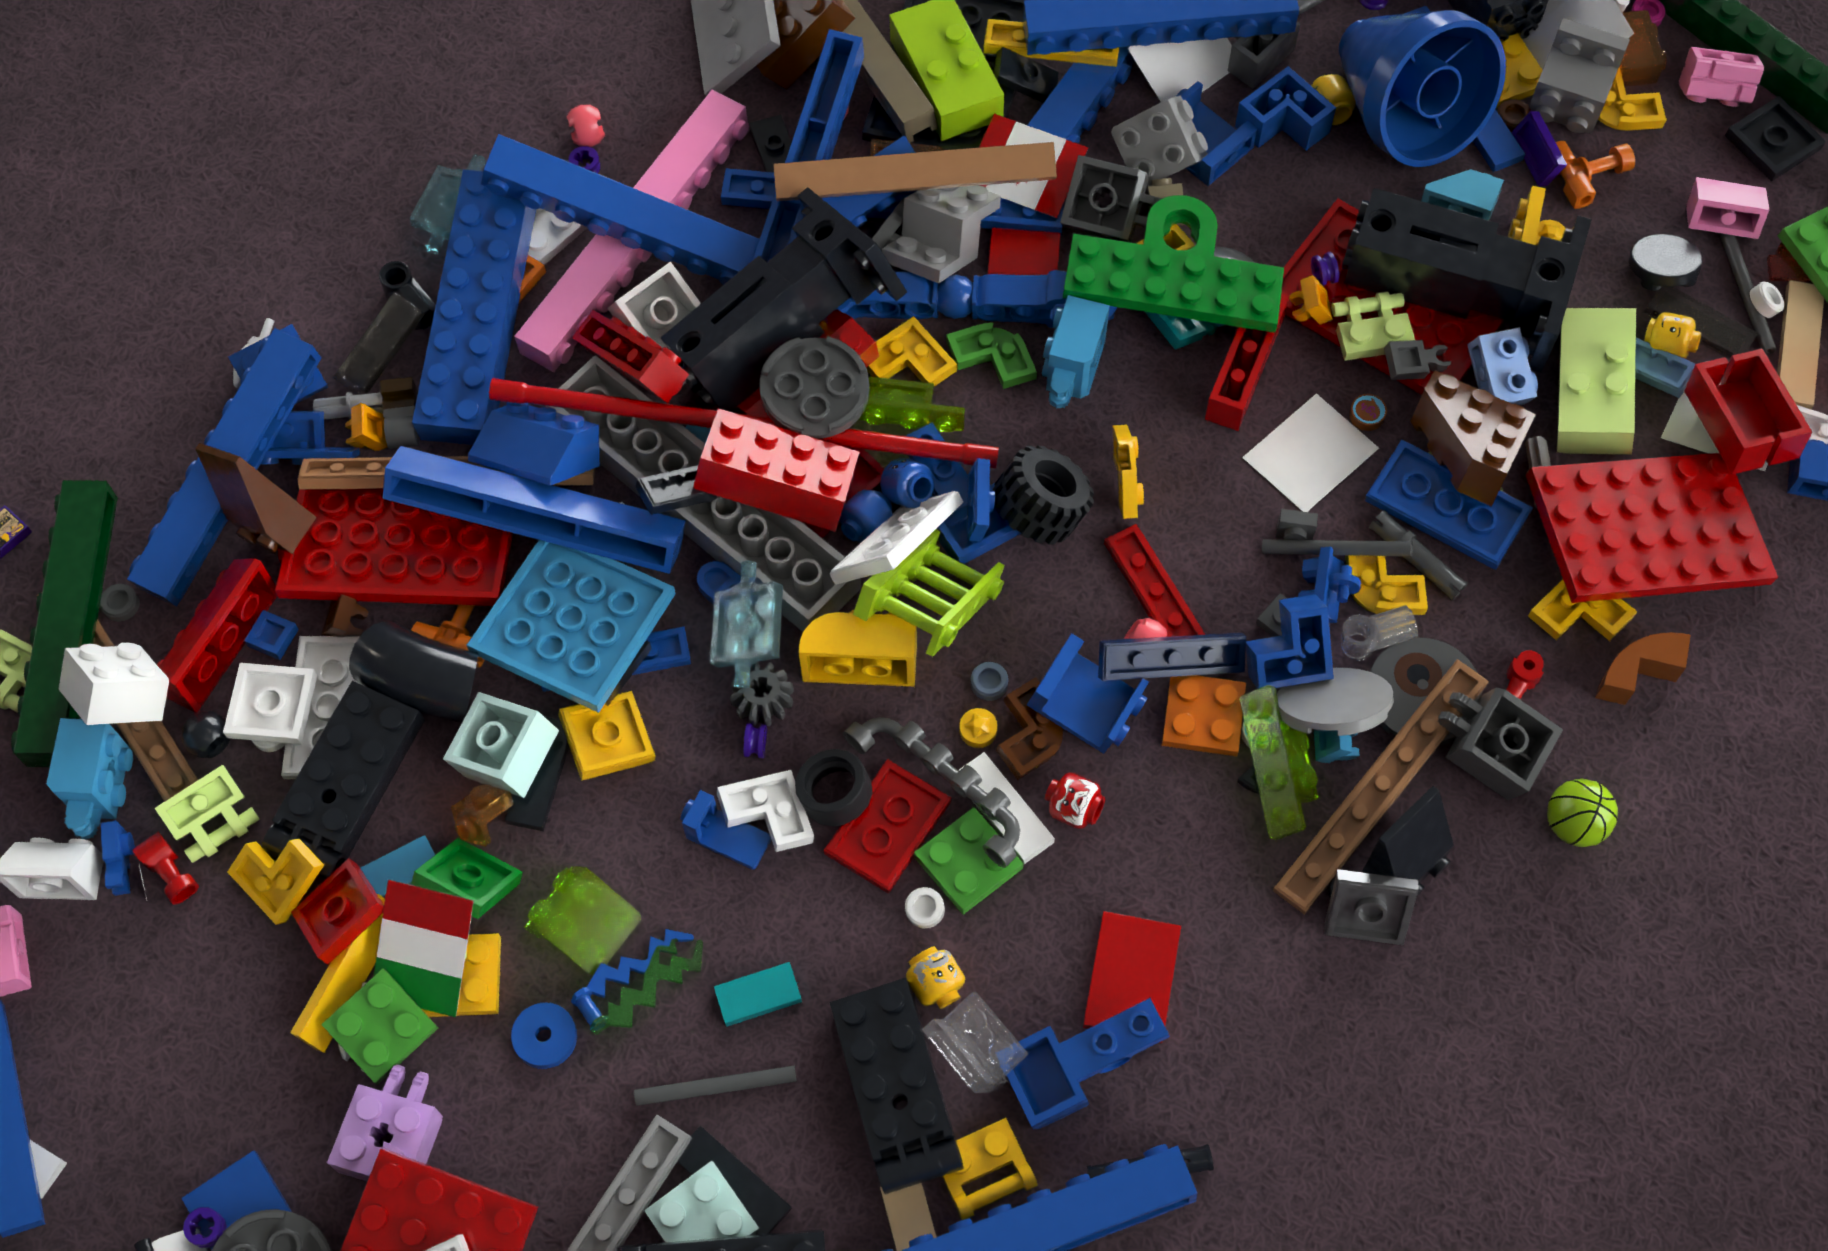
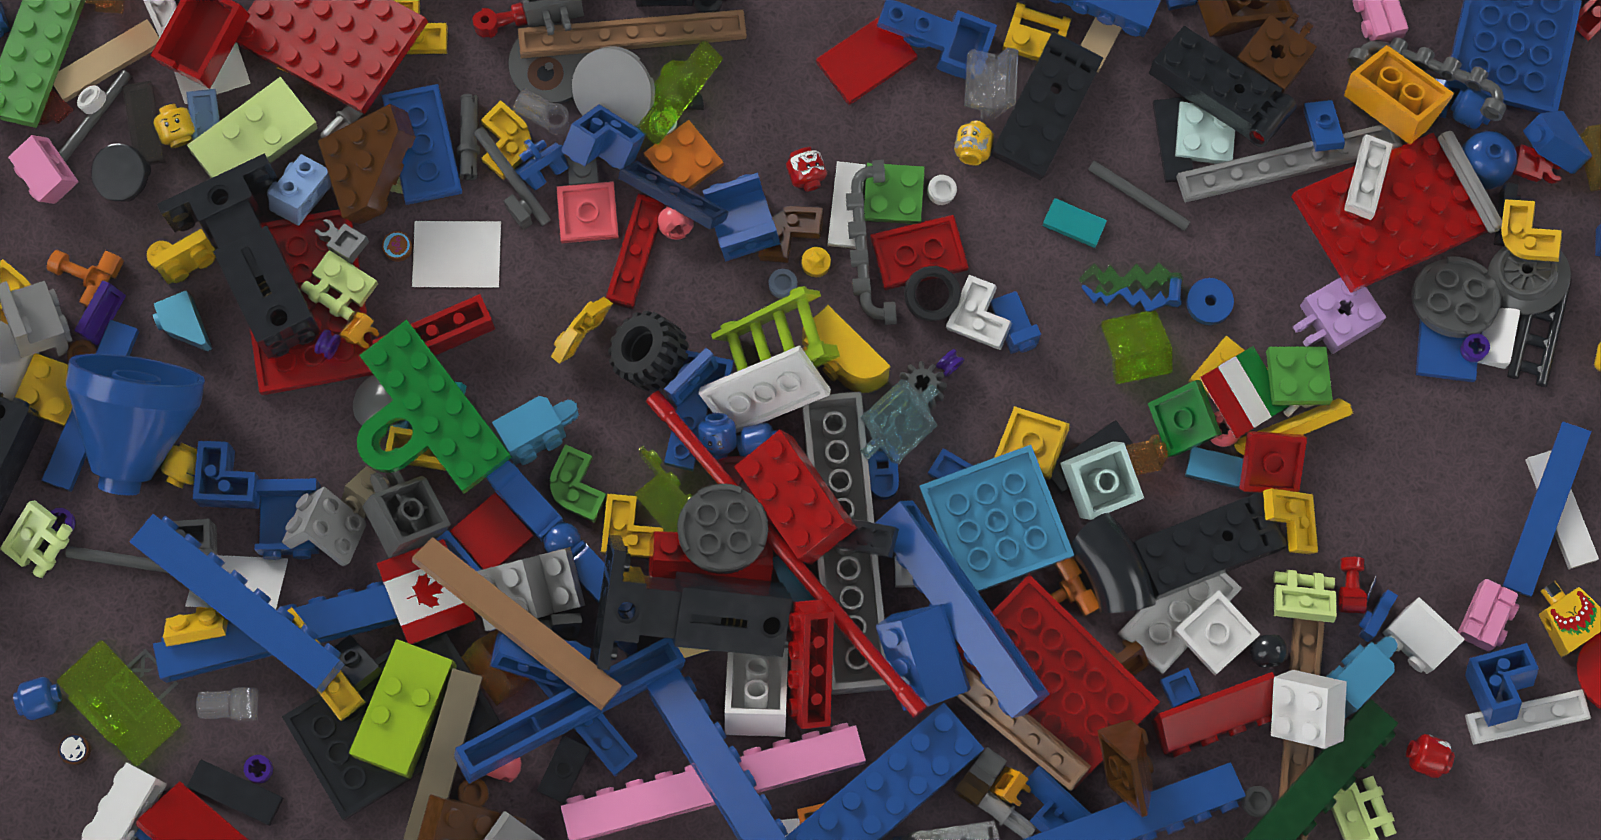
camera: 140 degrees left, 10 degrees up
none -> coral tile [556,181,619,243]

